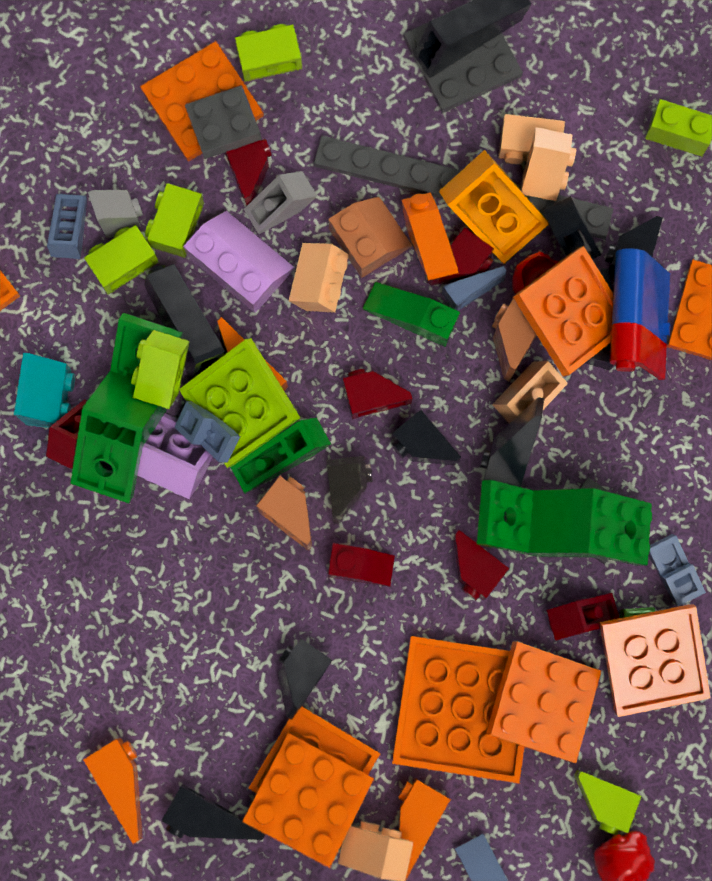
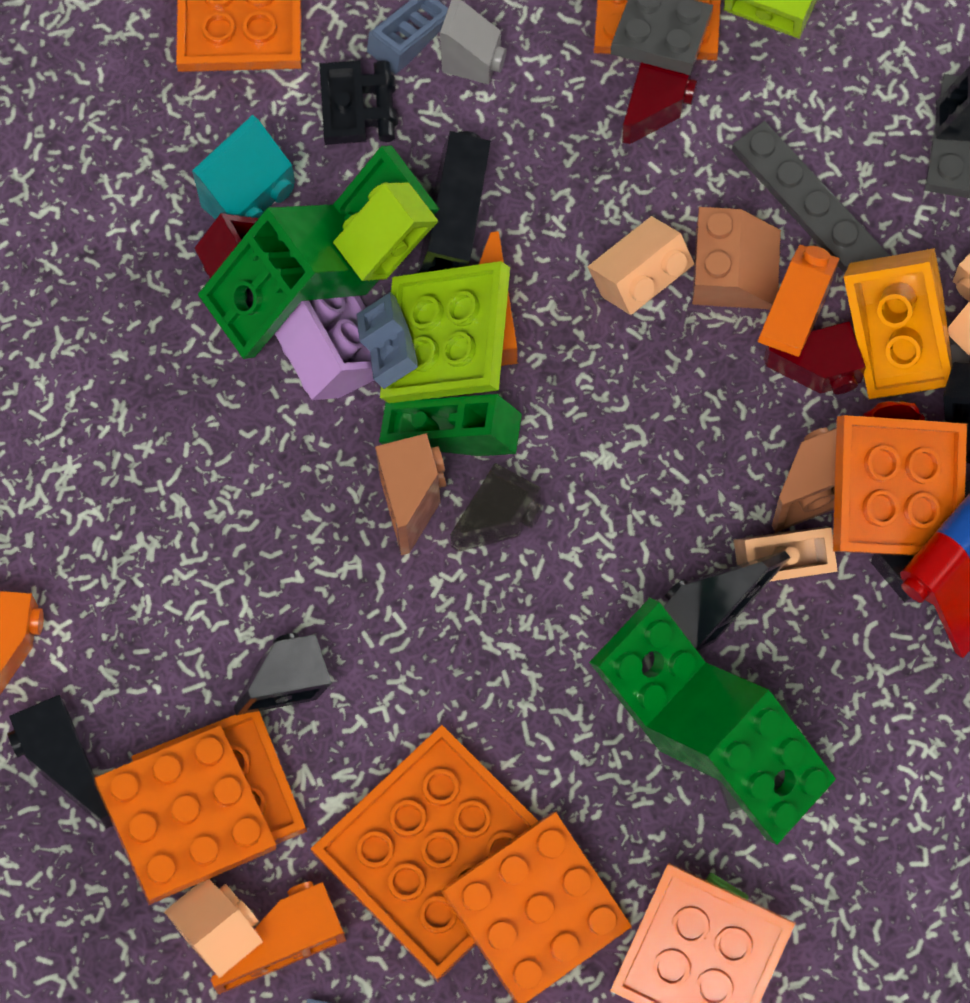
camera: 40 degrees right, 10 degrees down
lime brick [84,225,159,295] -> none
lime brick [145,183,204,258] -> none
lavender slope [183,211,295,313] -> none
light grey slope [244,171,317,234] -> none
dark red slope [328,543,395,587] -> none
dark red slope [343,369,413,419] -> none
green slope [363,282,460,347] -> none
black slope [391,410,461,465] -> none
sand blue slope [442,266,507,311] -> none
dark red slope [453,530,509,601] -> none
dark red slope [547,593,620,641] -> none
sand blue slope [649,534,706,607] -> none
none -> black plate [319,60,398,145]

